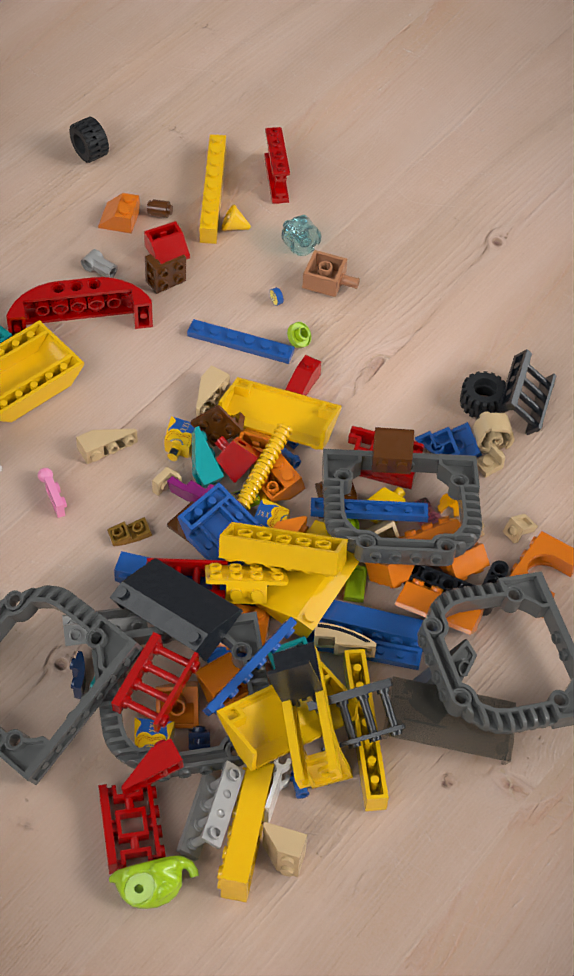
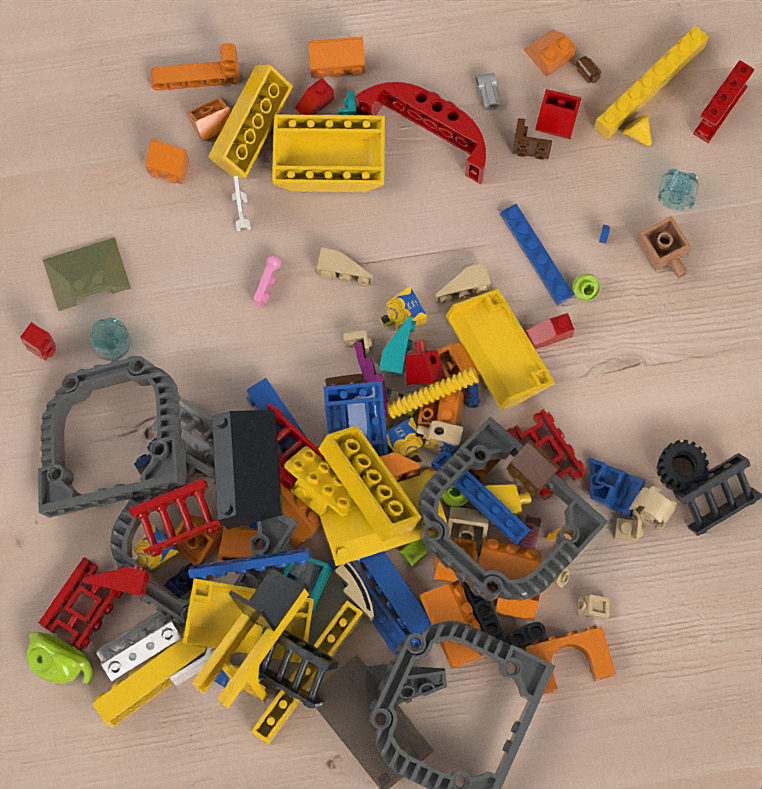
camera: 45 degrees right, 20 degrees up
pearl gold slope [107,517,153,546] -> none
reddish brown bracket [190,405,245,447] -> none
tan slope [262,822,307,877] -> none
none -> tan torso [415,421,464,456]

